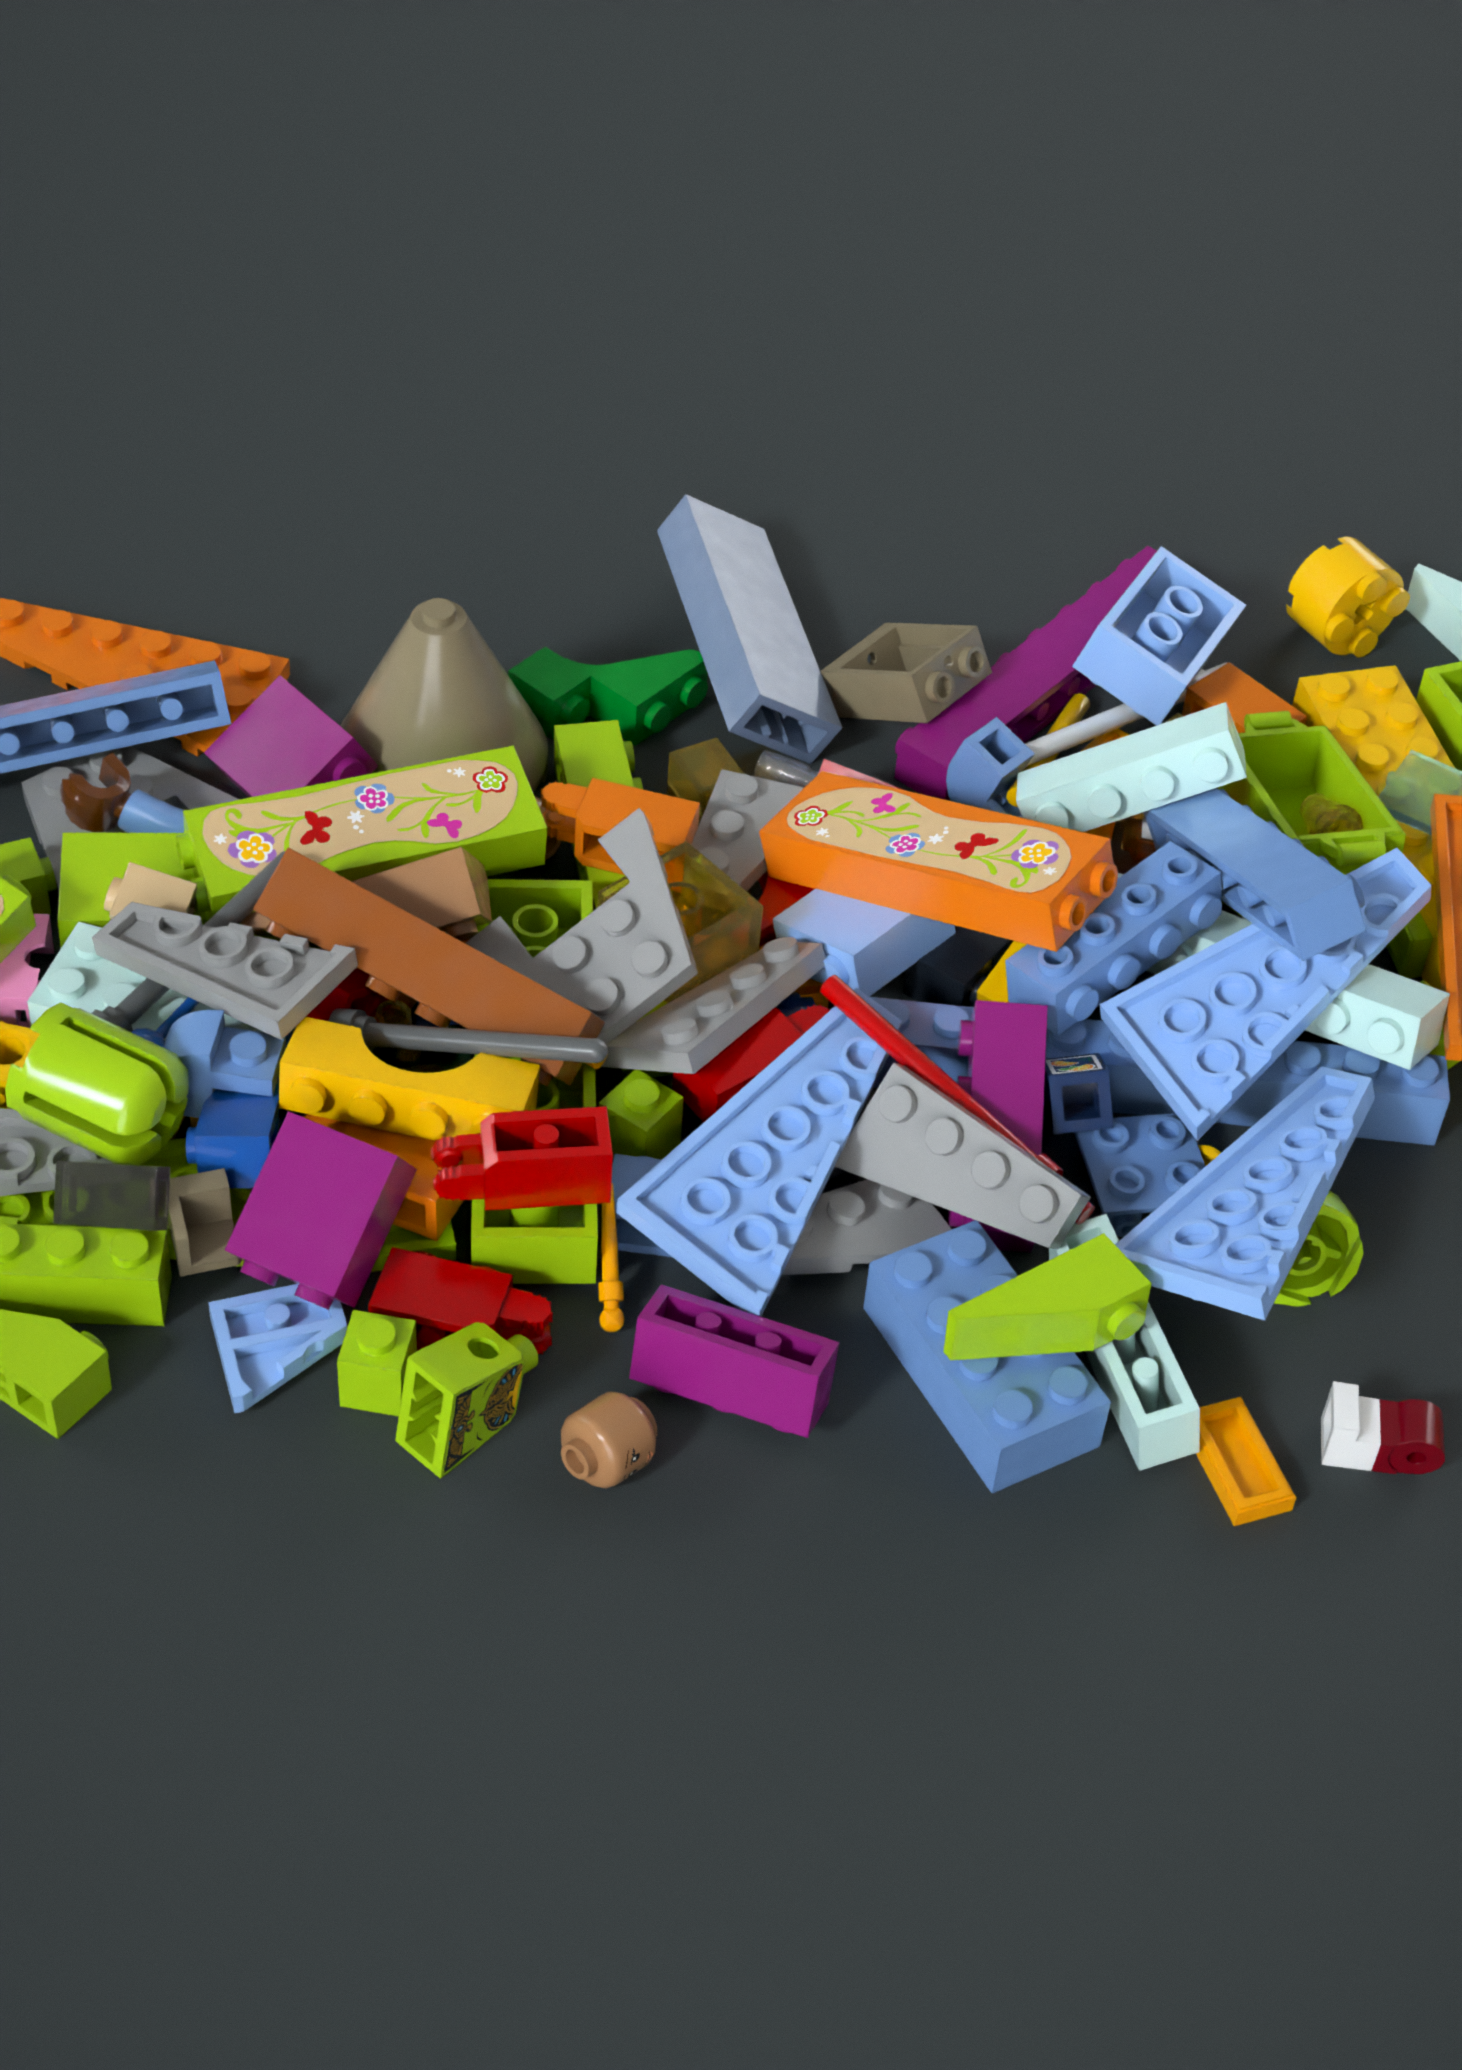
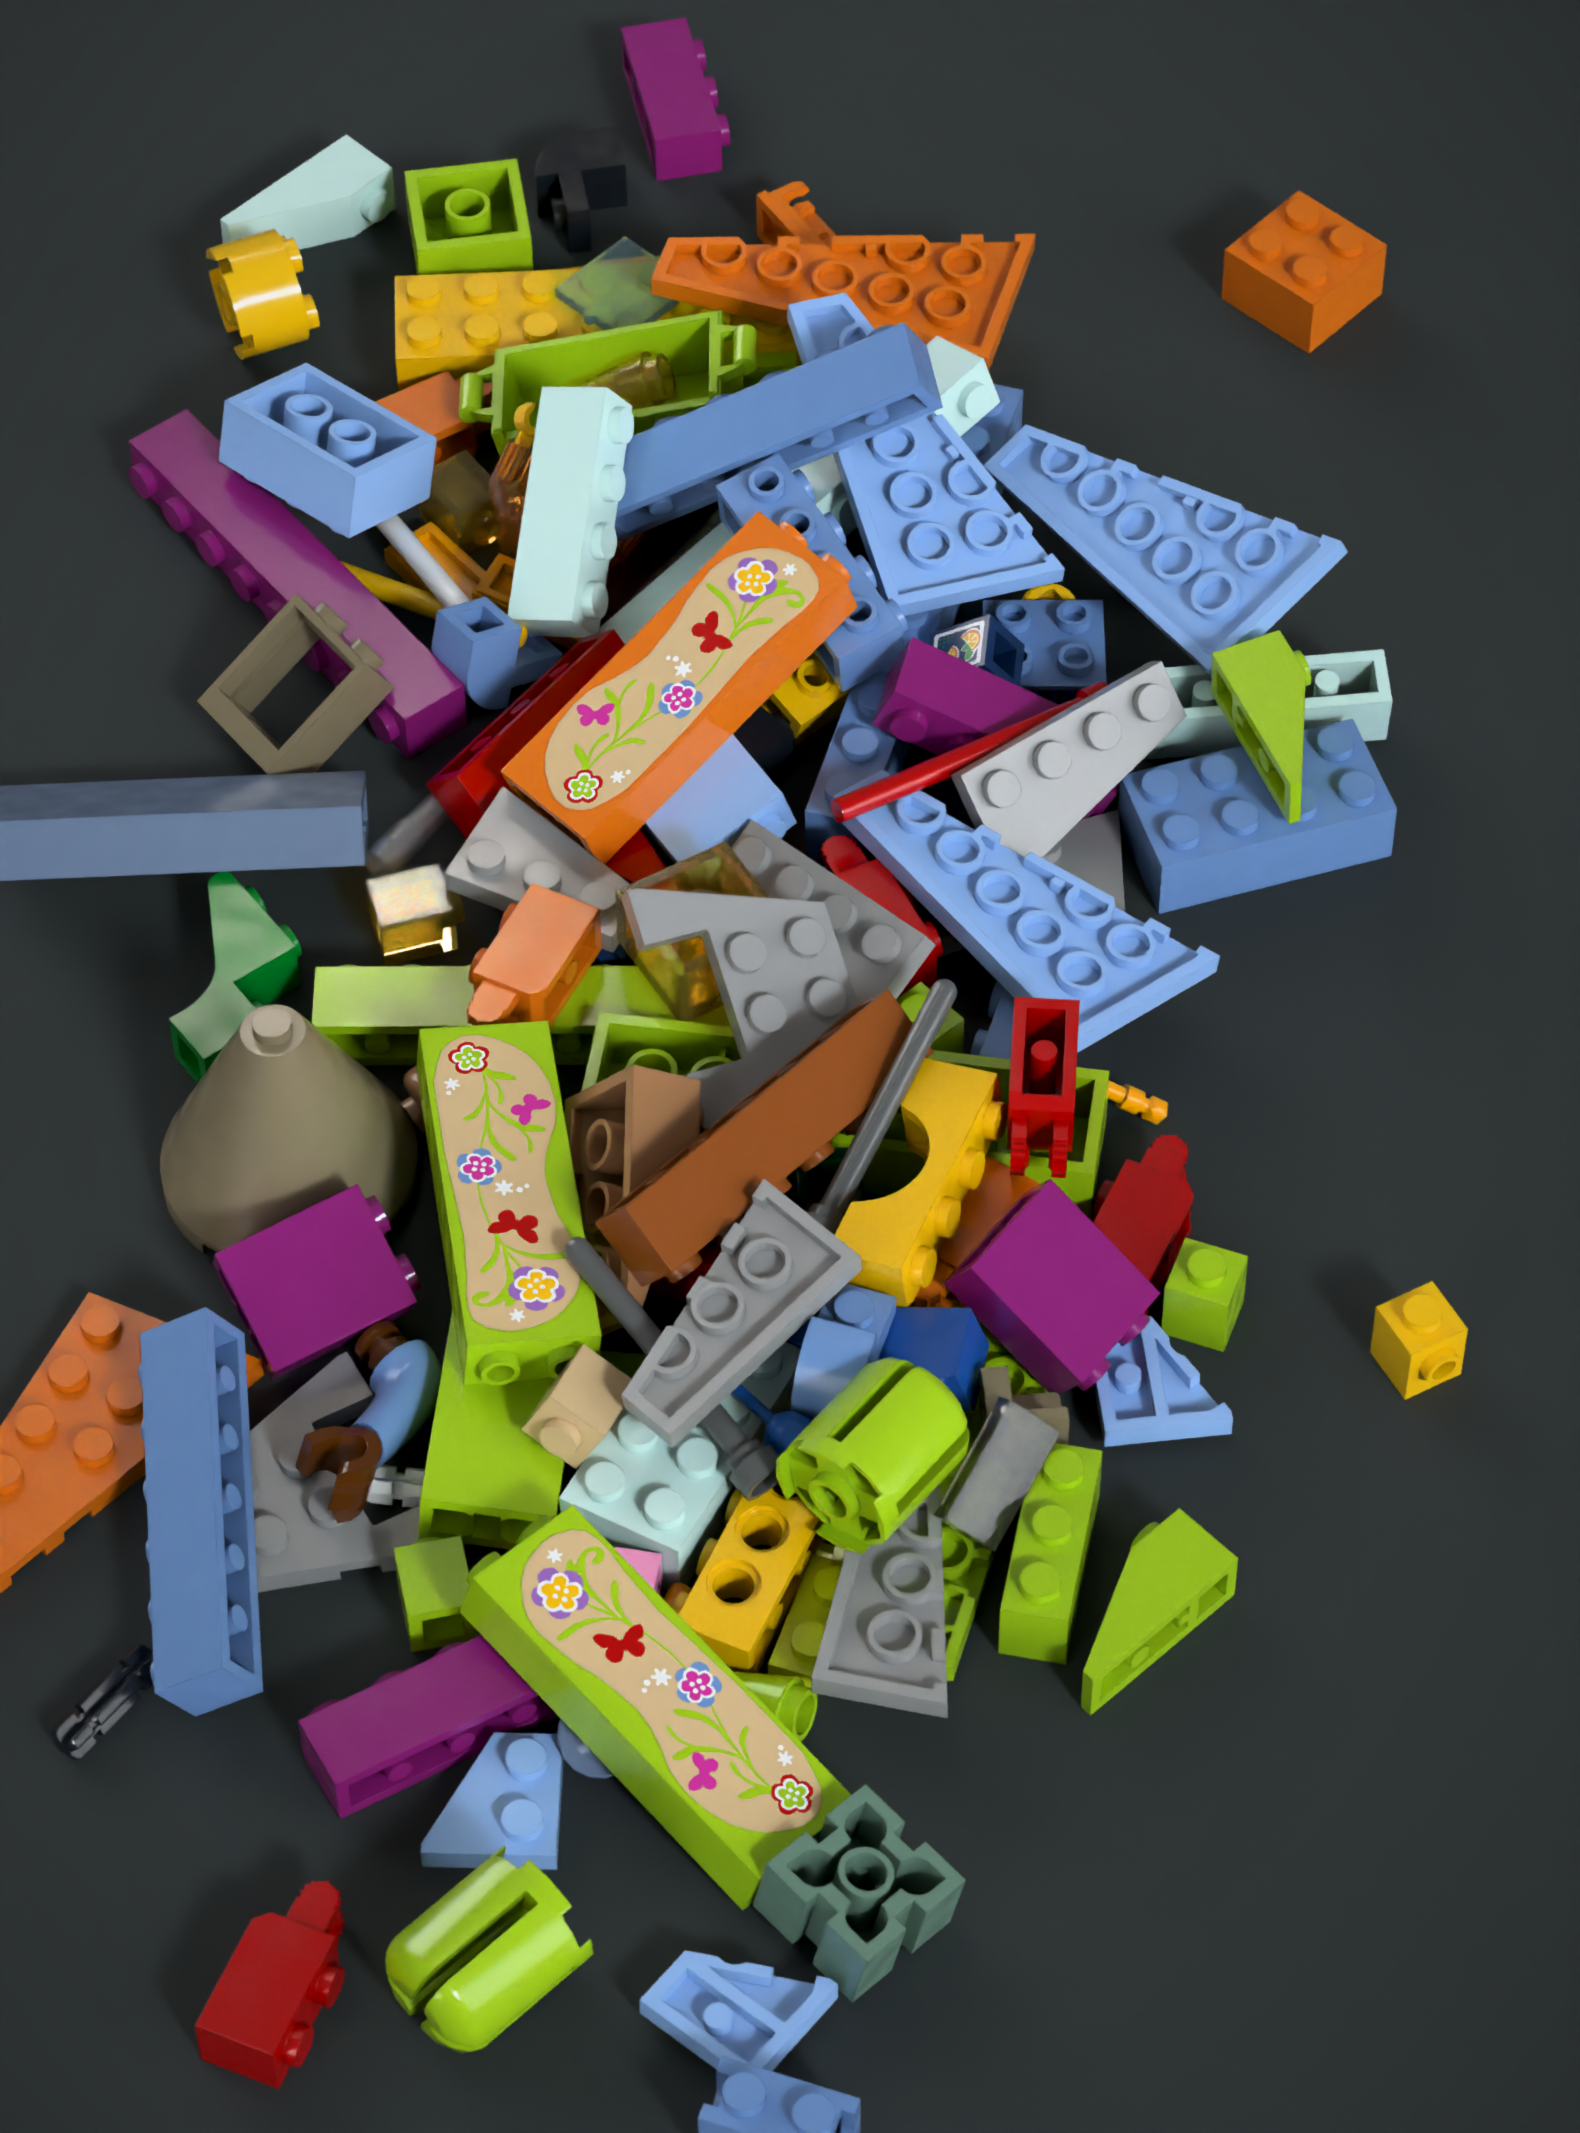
camera: 75 degrees left, 5 degrees up
lime torso [395,1322,538,1479] -> none
medium nougat head [561,1391,657,1489] -> none
magenta brick [629,1284,840,1438] -> none
light orange tile [1195,1397,1296,1526] -> none
leg [1321,1381,1445,1474] -> none
none -> yellow brick [1370,1281,1468,1400]

